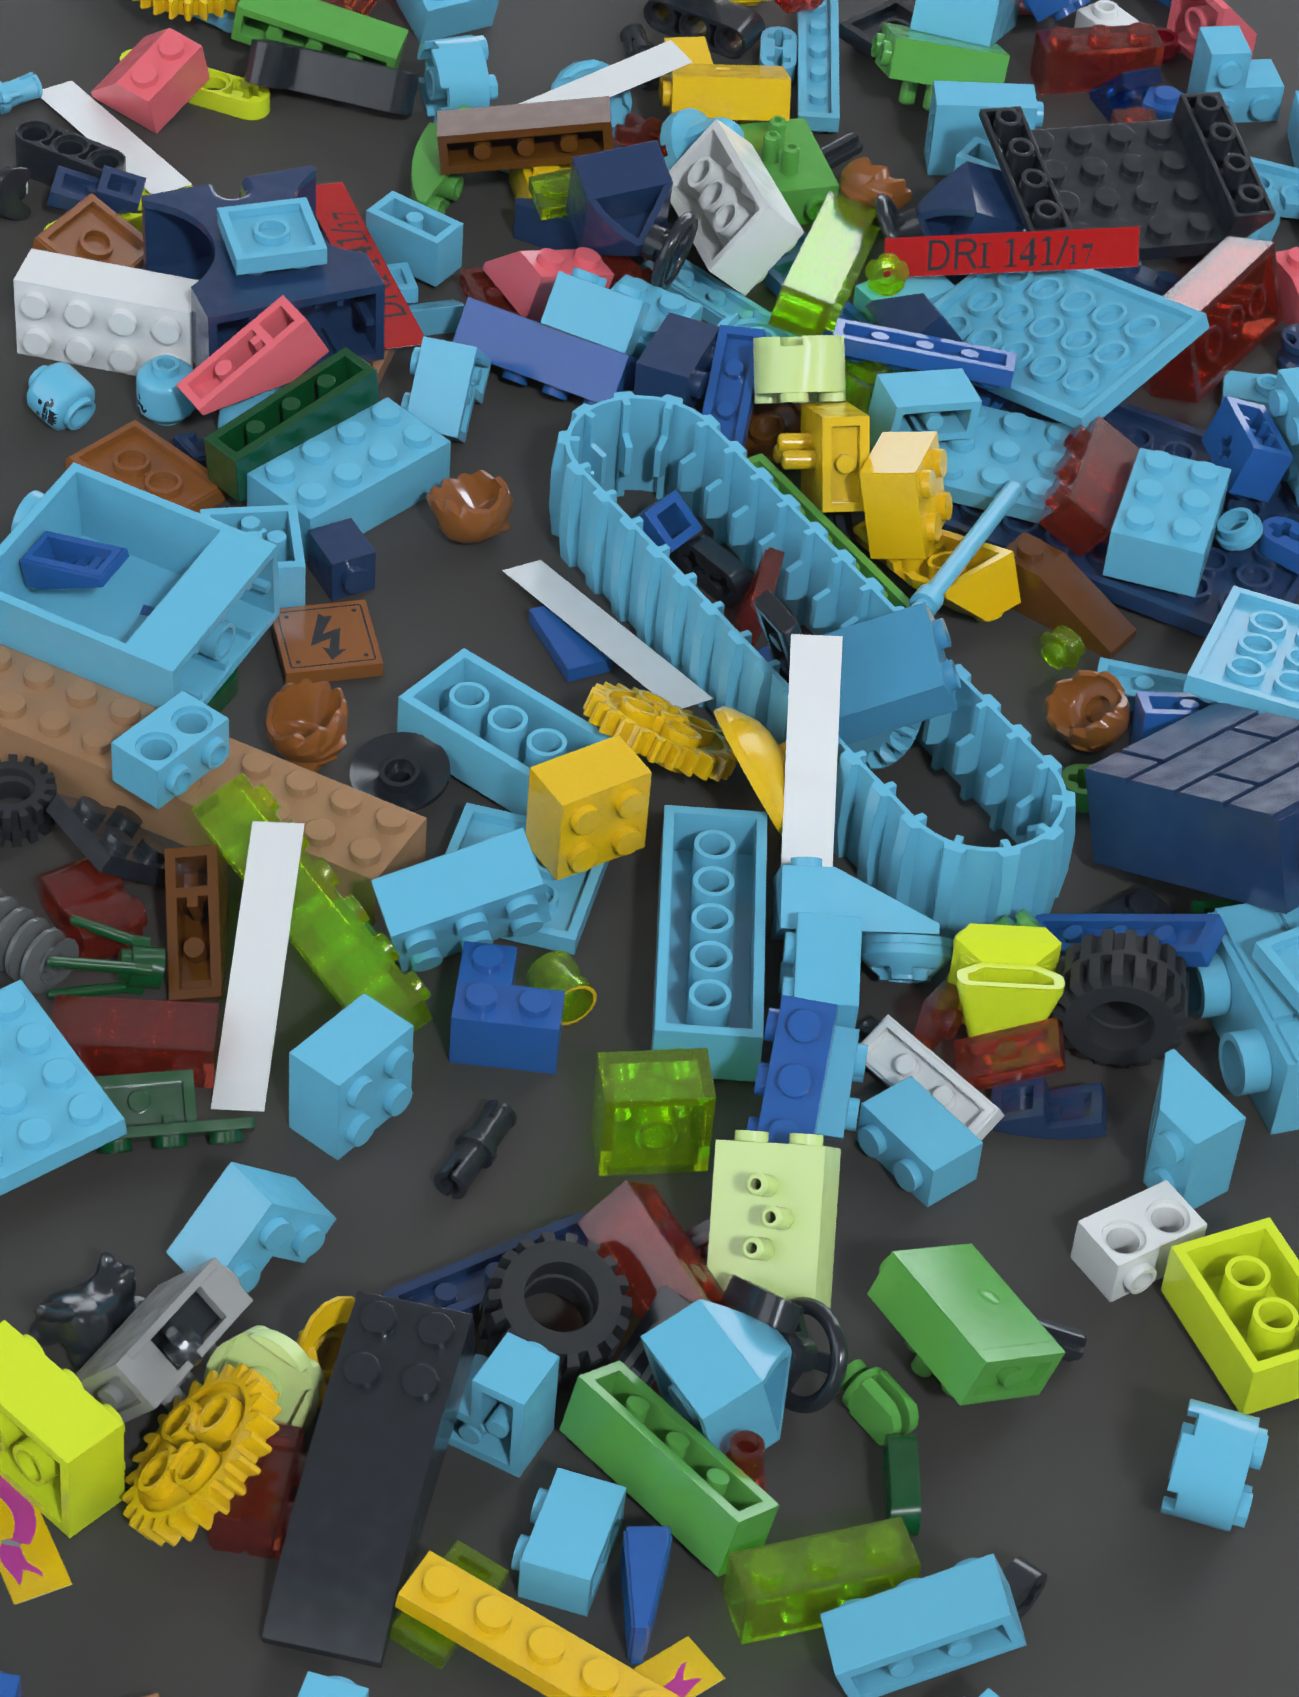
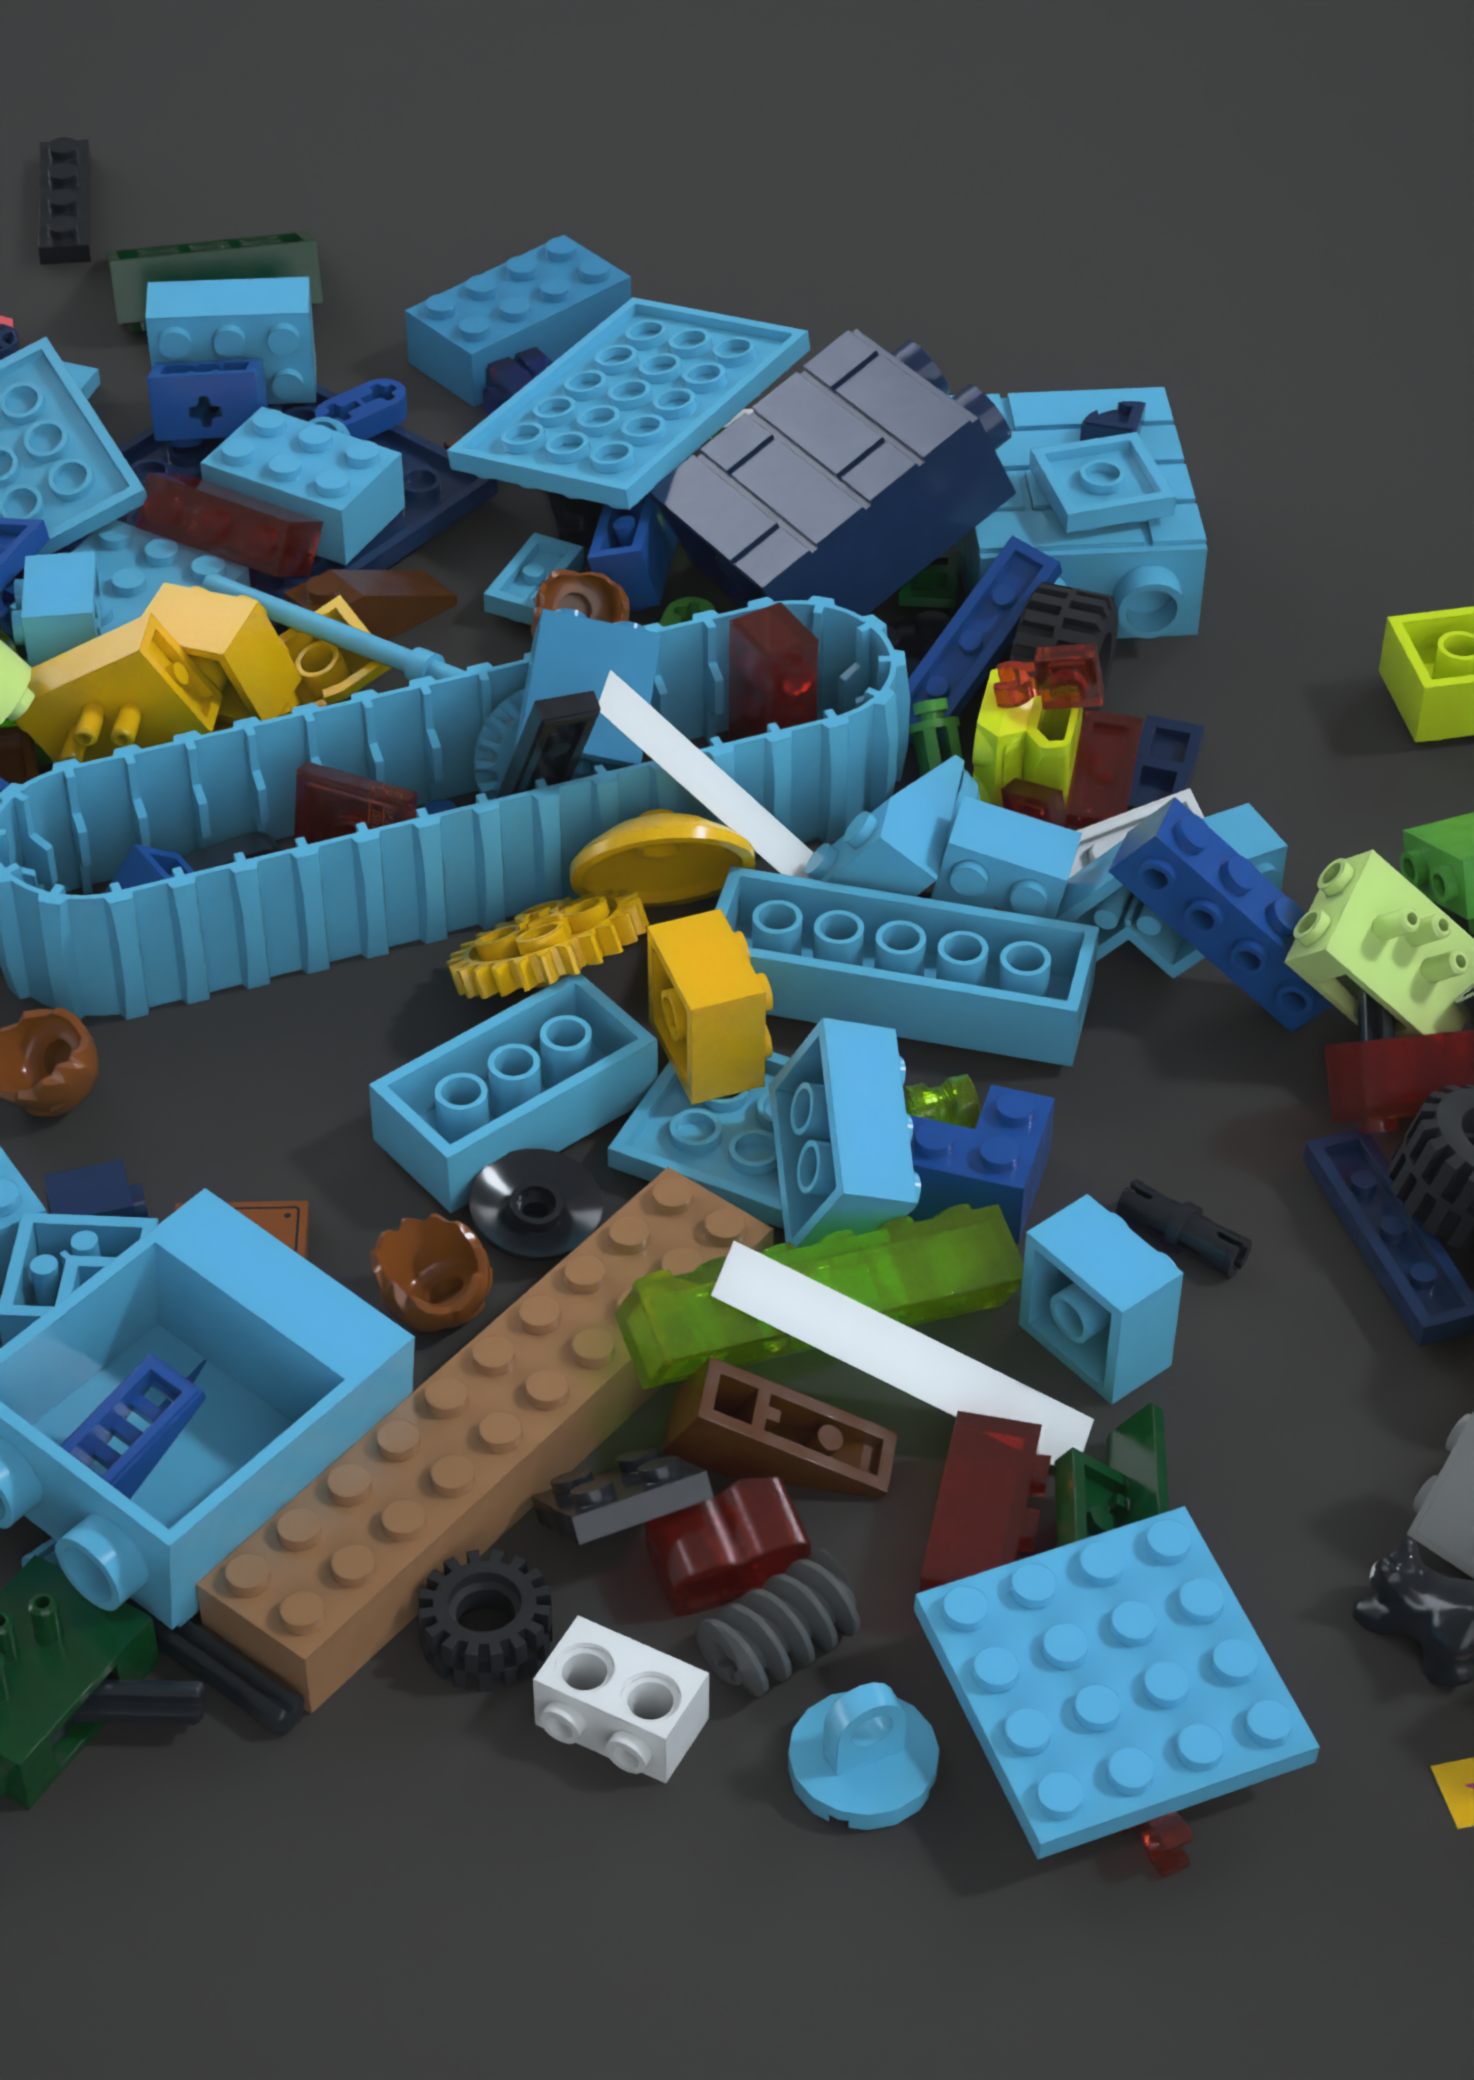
camera: 75 degrees left, 0 degrees up
dark green plant [46,915,165,1000] -> none
medium azure brick [111,691,230,809] -> none
medium azure brick [166,1162,337,1293] -> none
white sticker [502,560,713,709] -> none
blue tile [528,605,612,682] -> none
clear neon green brick [591,1048,716,1176] -> none
clear neon green plate [1041,625,1085,670] -> none
white brick [1070,1180,1207,1302] -> none
medium azure slope [1143,1049,1246,1209] -> none
none -> clear red brick [729,602,819,742]
none -> clear red plate [994,643,1105,710]

